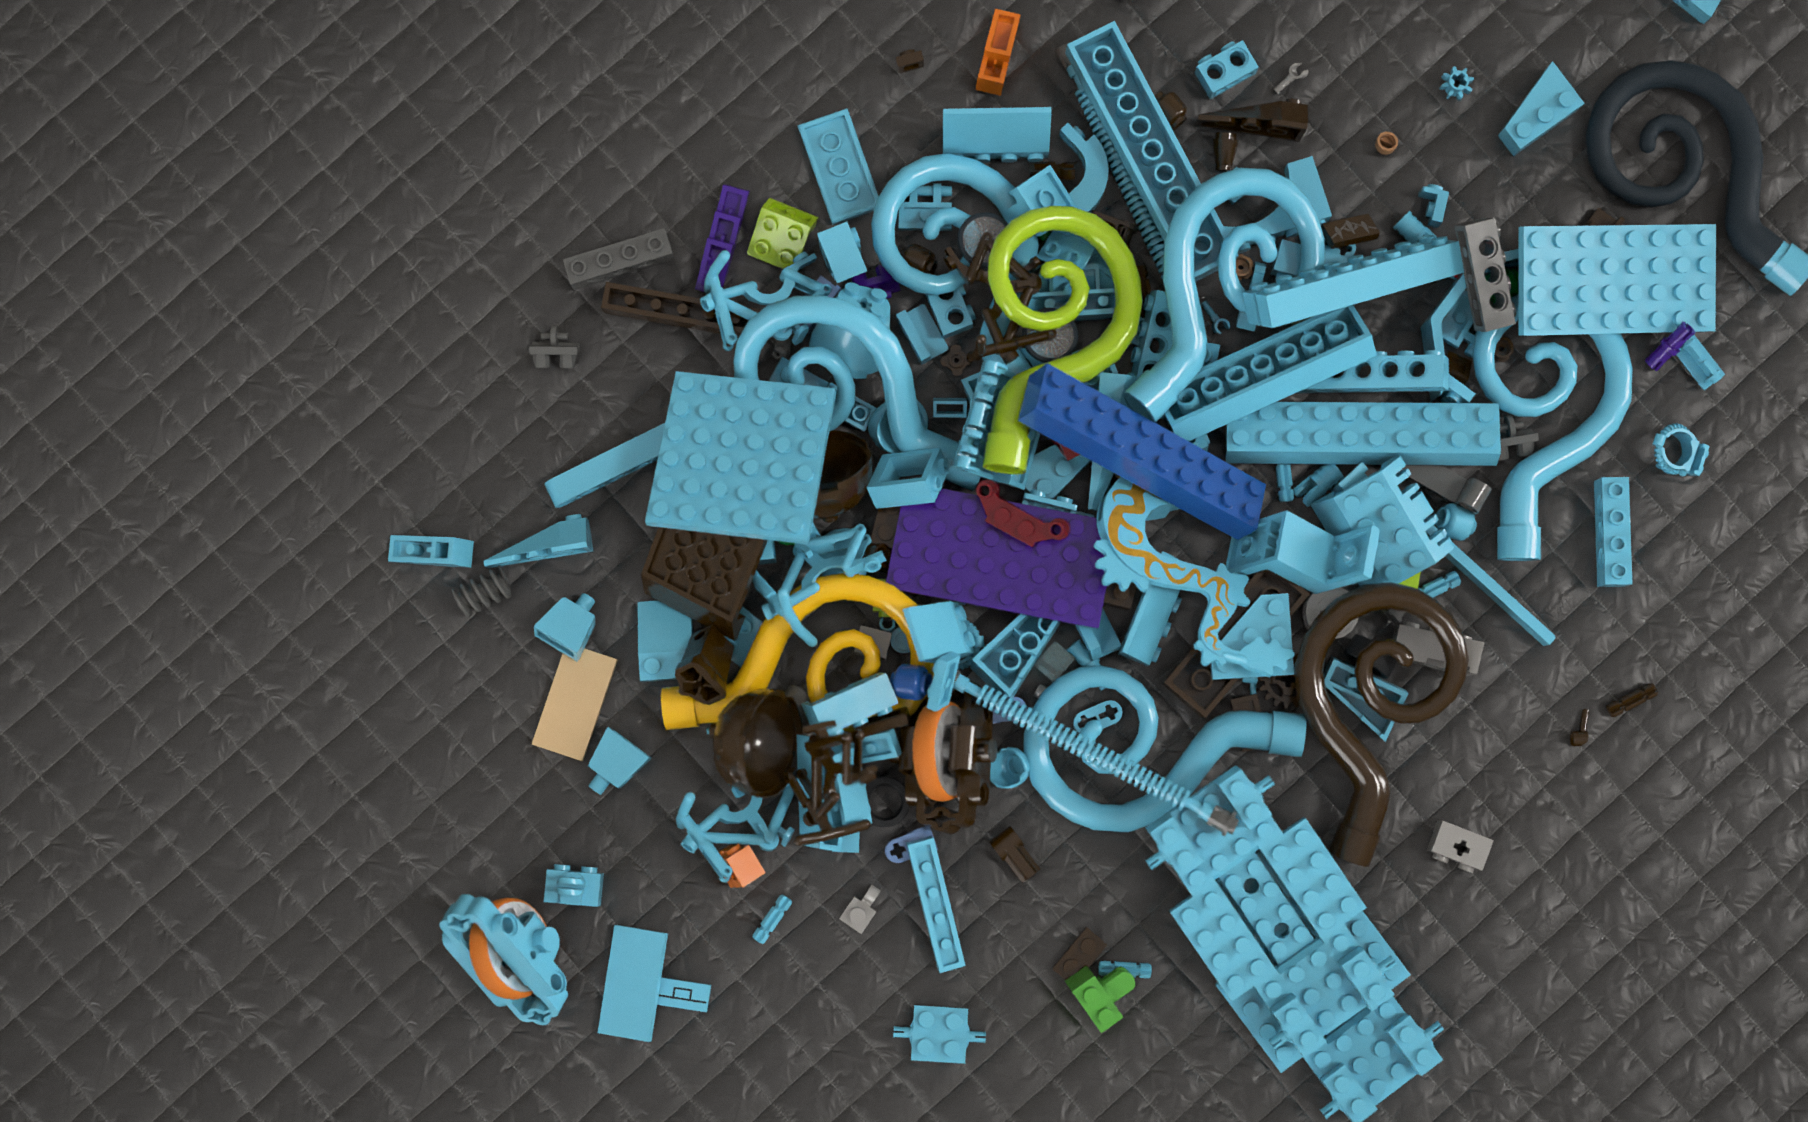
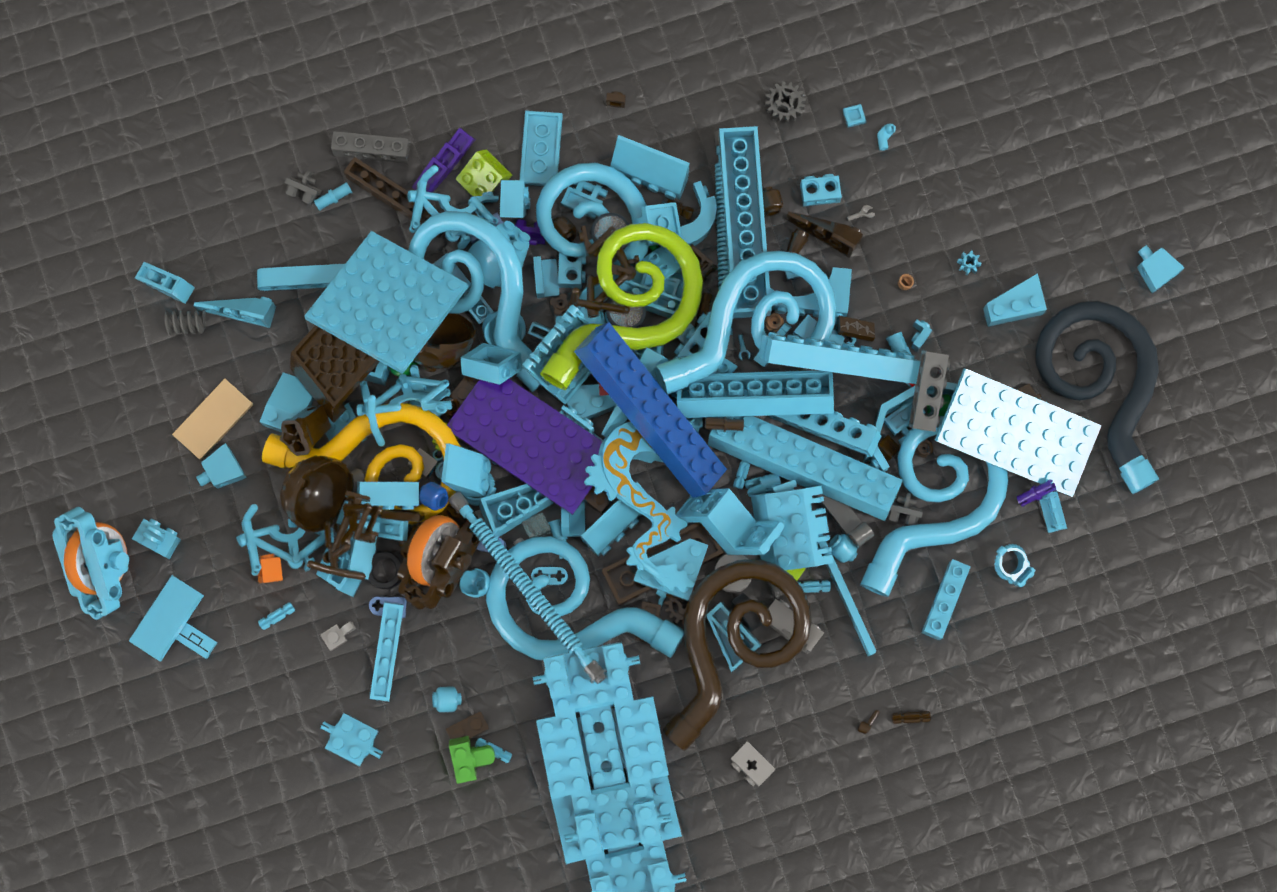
camera: 20 degrees right, 5 degrees down
medium azure torso [534,593,596,662] -> none
medium azure plate [927,651,961,712] -> none
orange slope [975,9,1021,96] -> none
dark red plate [976,479,1071,547] -> none
dark brown piece [989,826,1040,883] -> none
none -> medium azure pin [314,182,352,211]
none -> medium azure head [432,686,461,712]
none -> dark brown axle [705,417,744,432]

